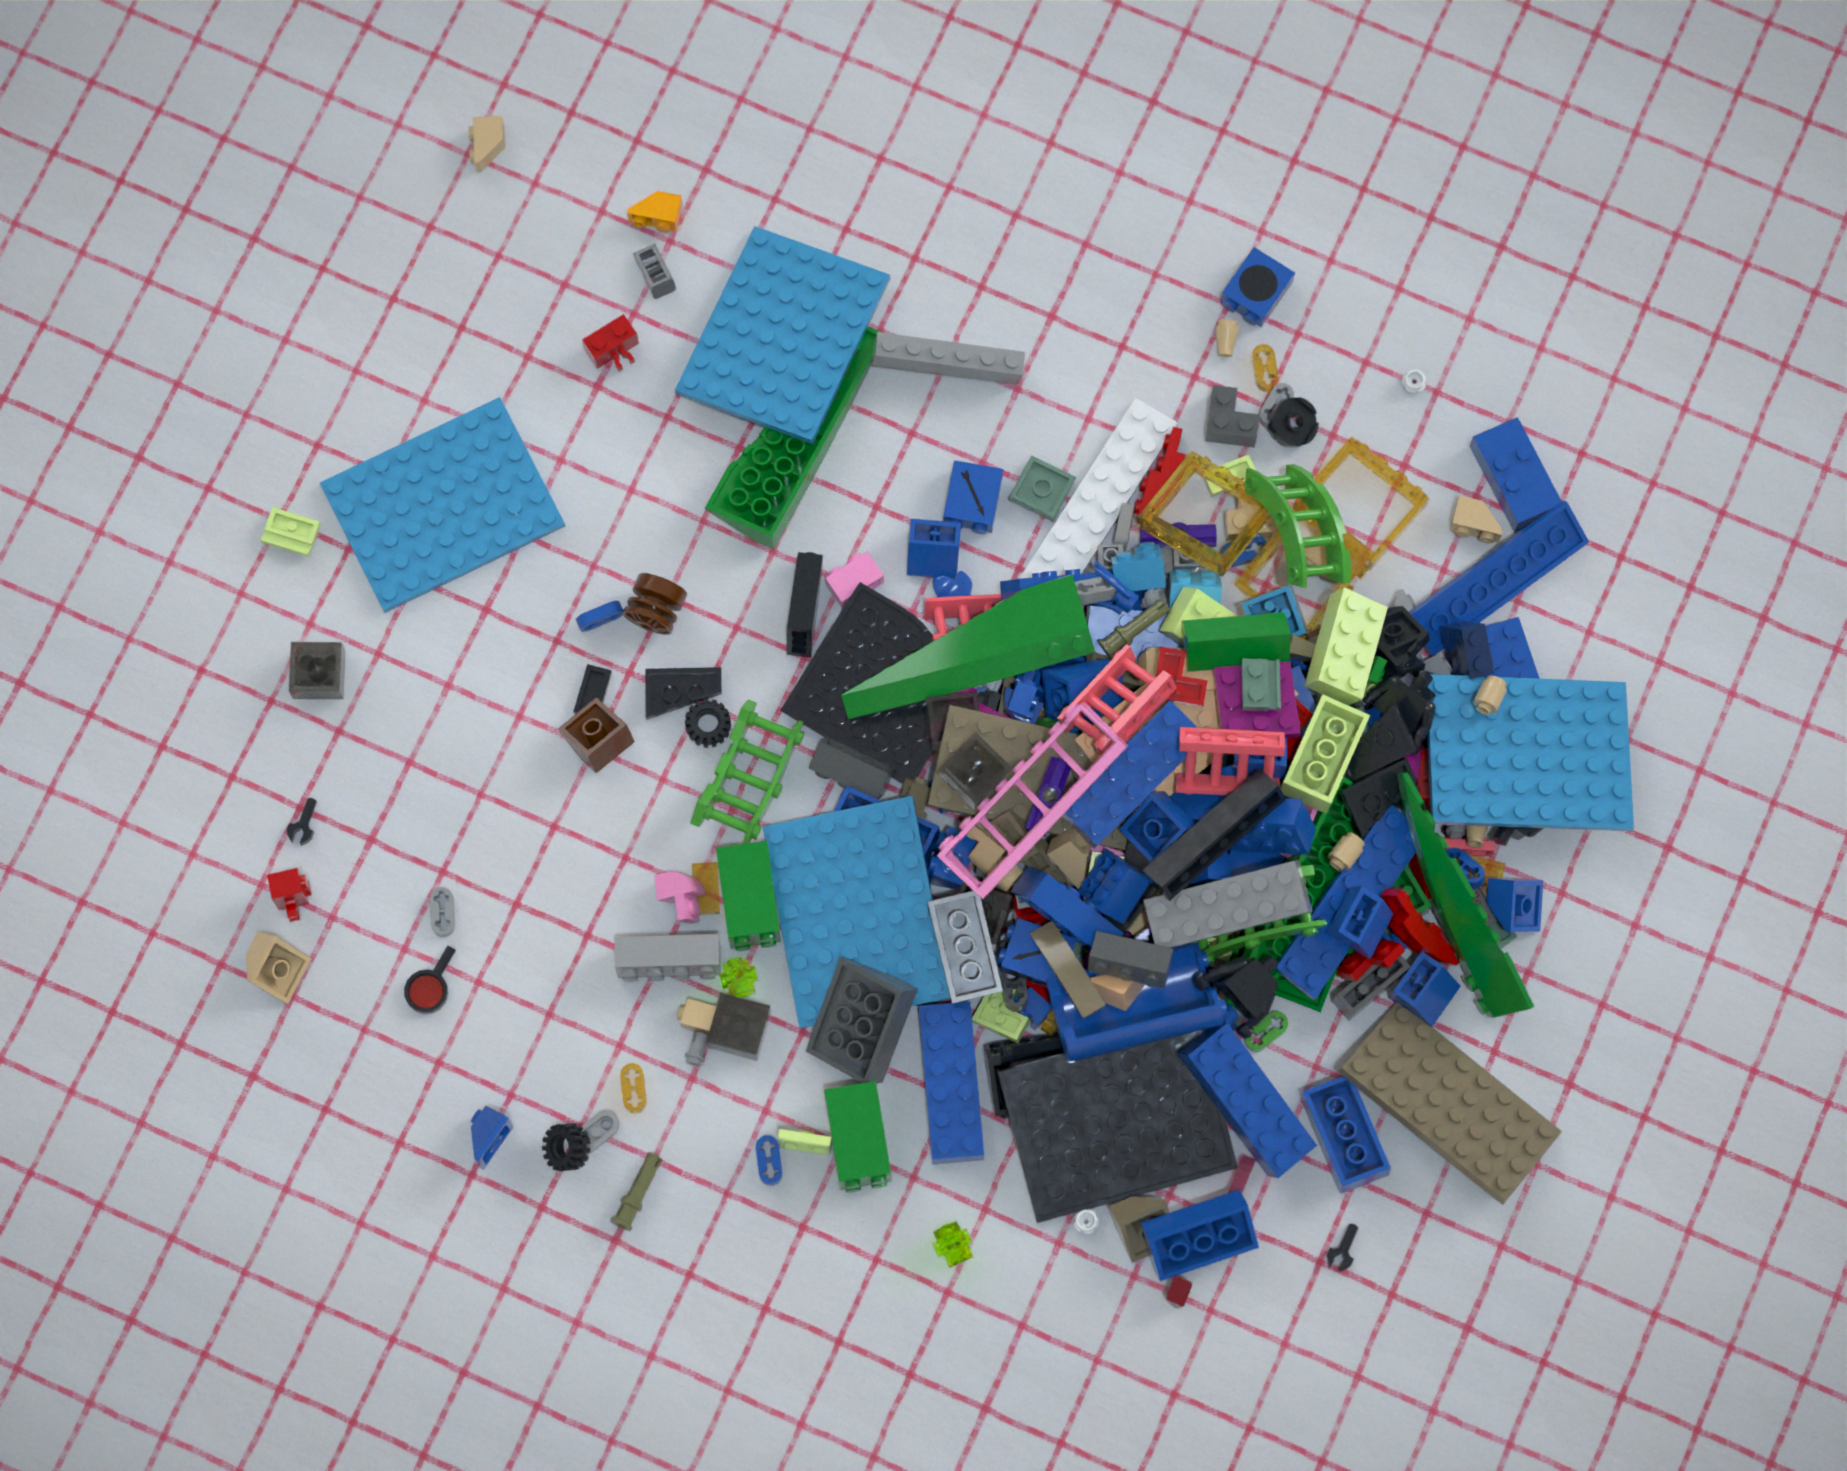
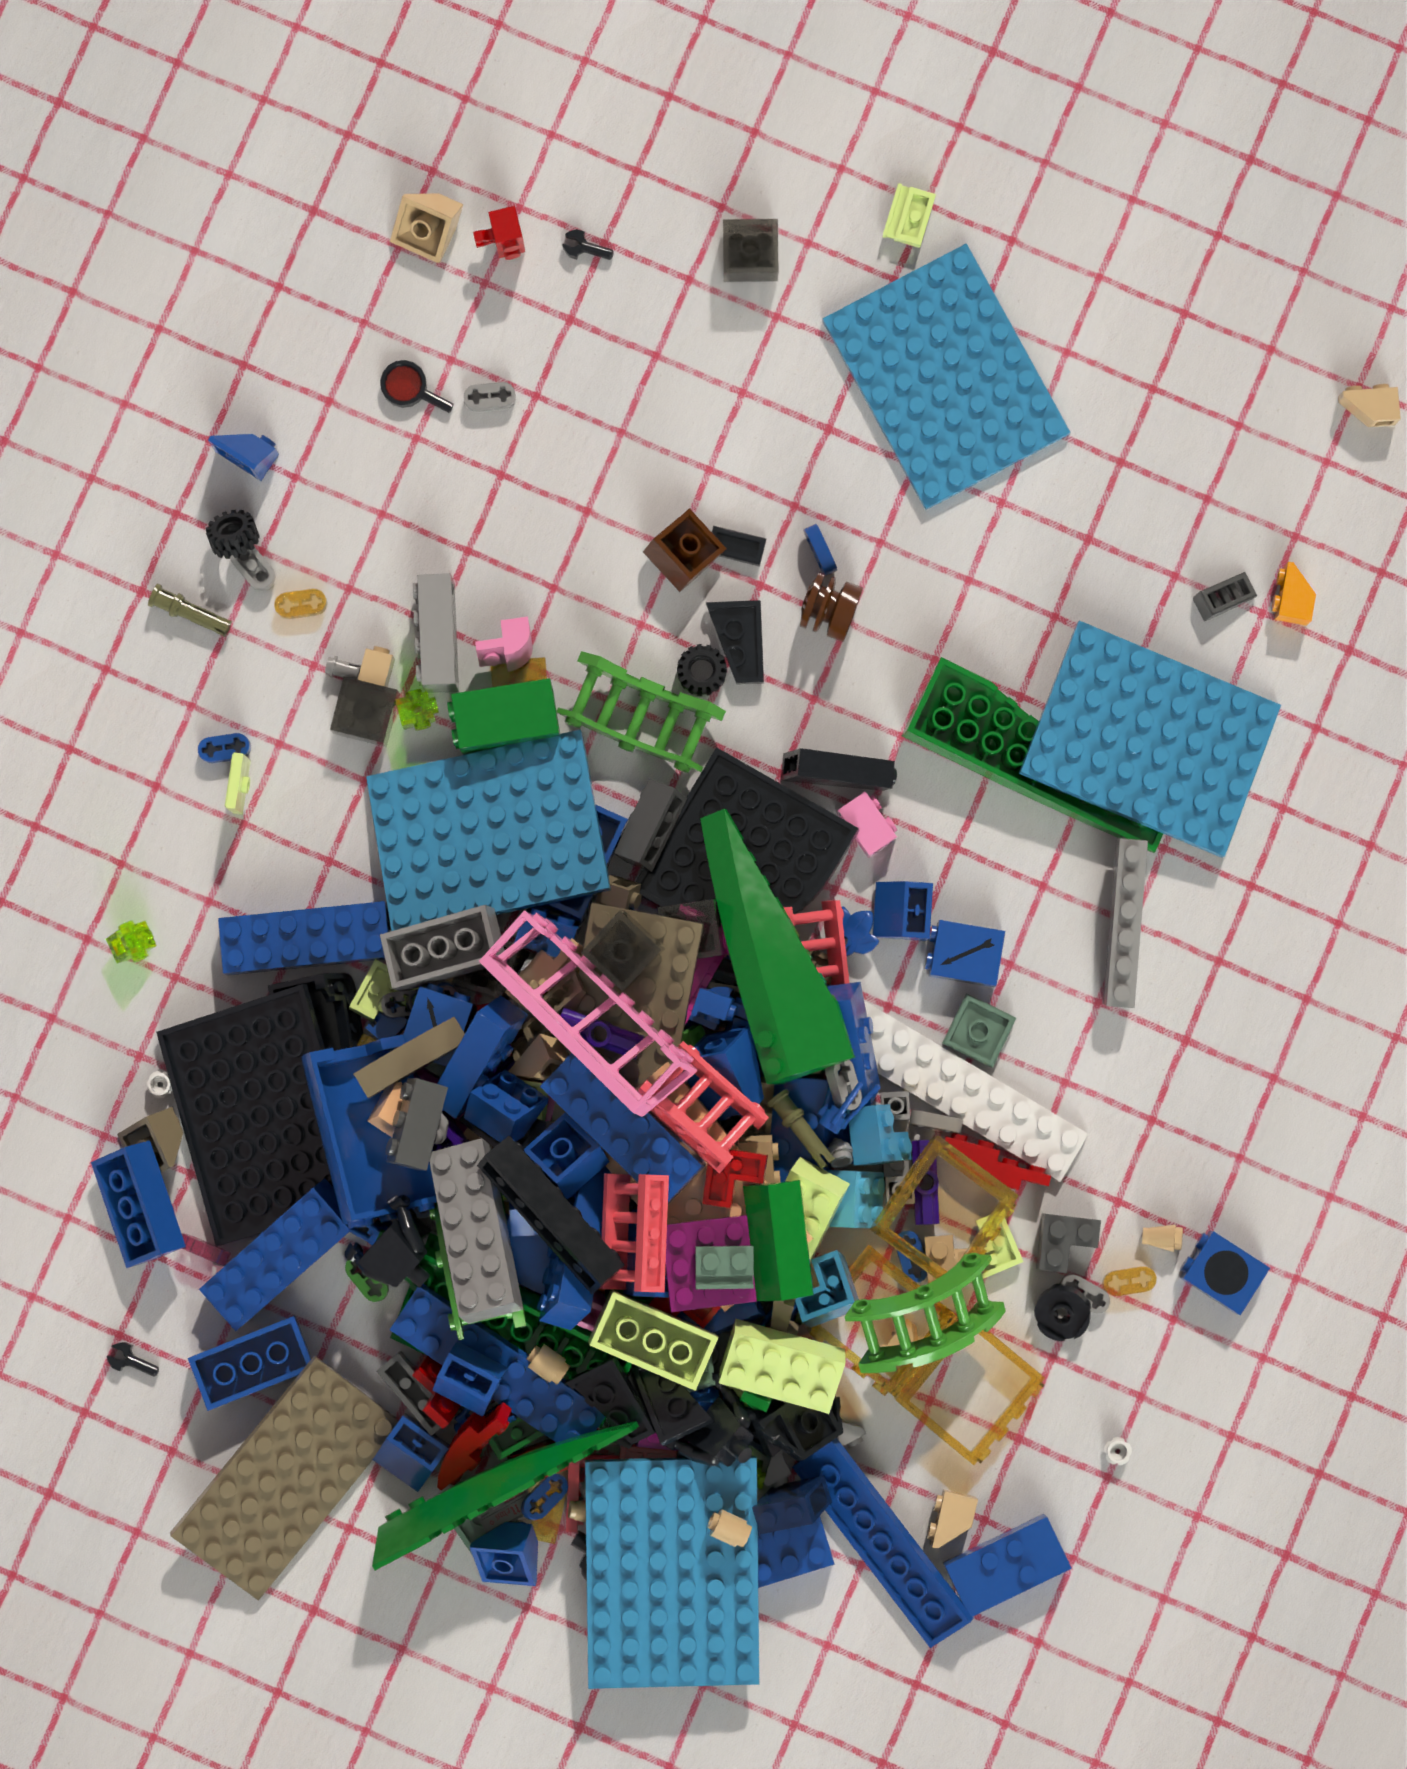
camera: 90 degrees right, 10 degrees up
red brick [582,314,639,372] -> none
dark grey slope [806,958,918,1084] -> none
green brick [824,1081,892,1193] -> none
dark red slope [1166,1276,1193,1309] -> none

